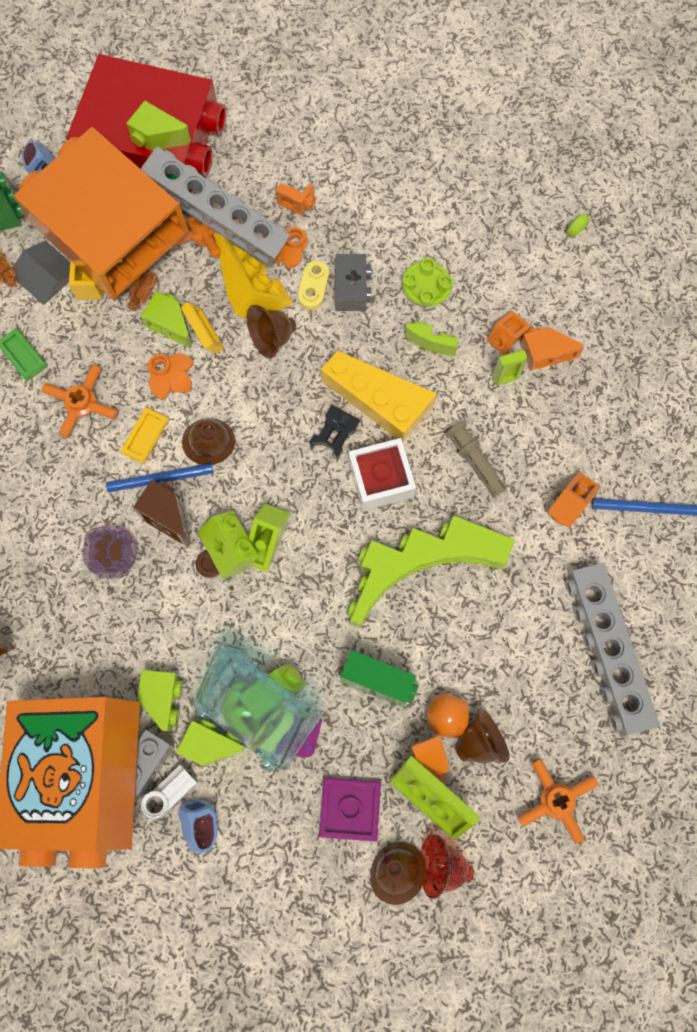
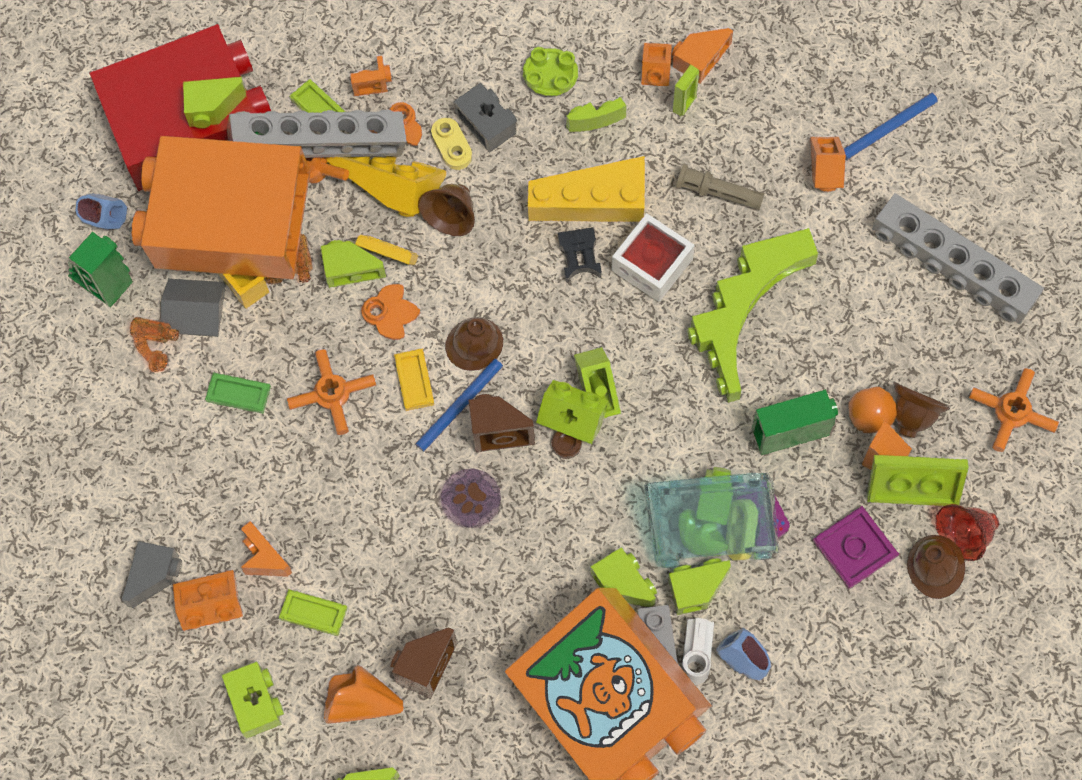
camera: 35 degrees left, 5 degrees down
none -> lime tile [289,79,345,113]

